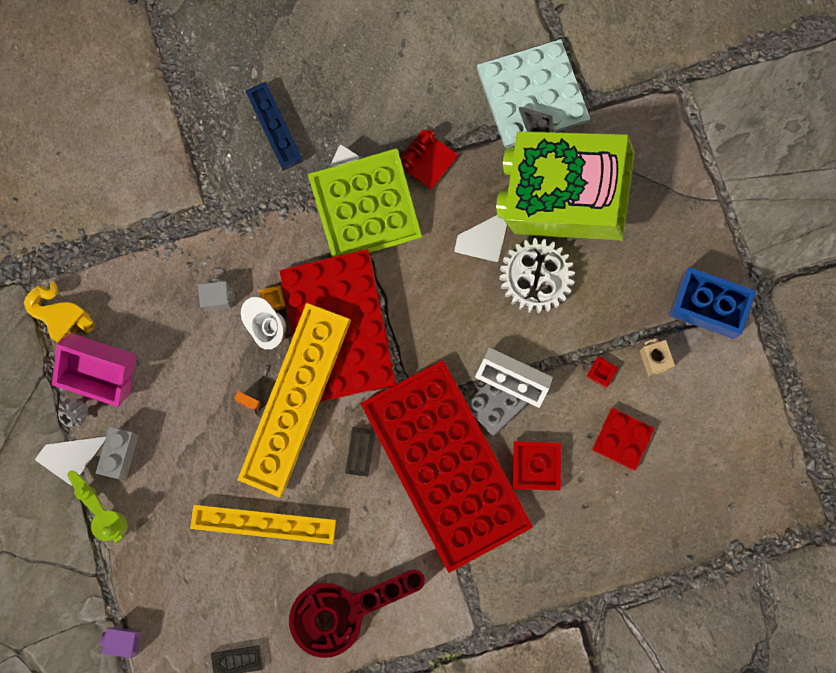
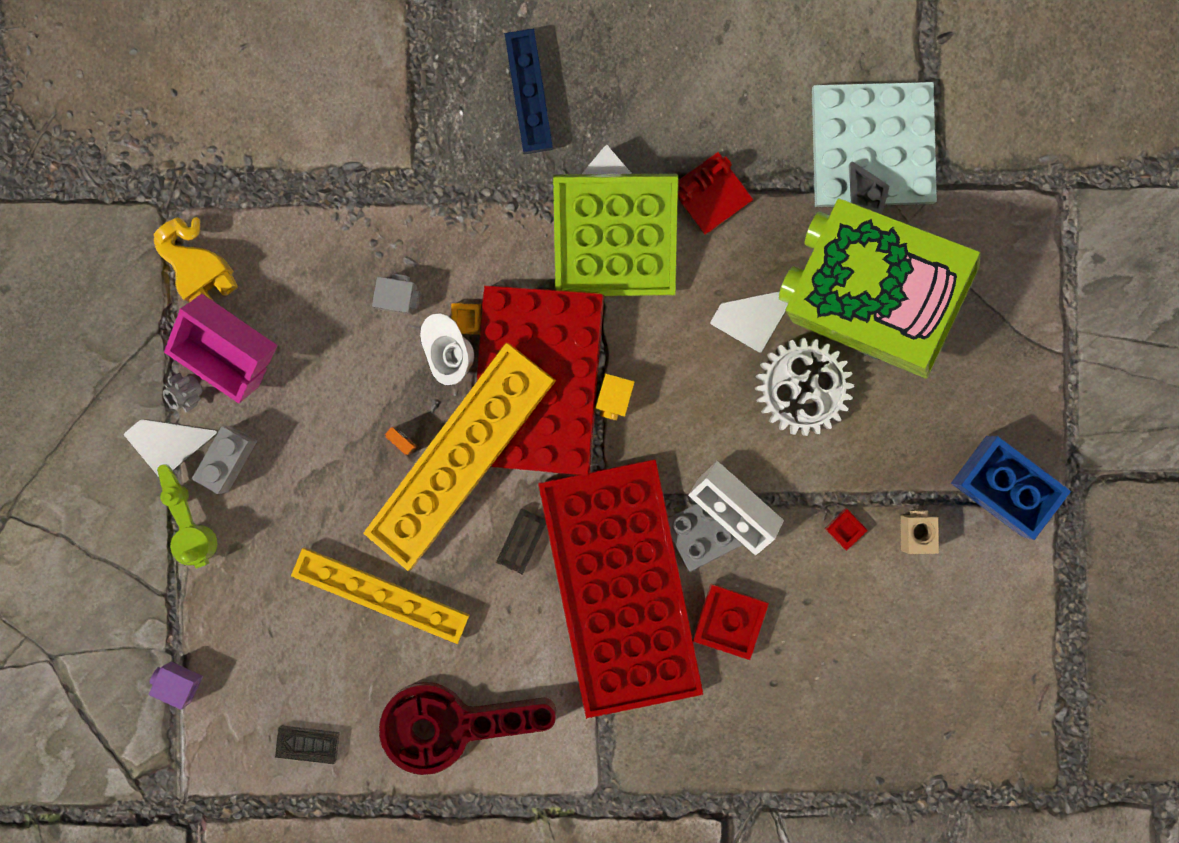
camera: 15 degrees right, 10 degrees up
red plate [591,408,655,471] -> none
none -> yellow brick [595,373,634,421]

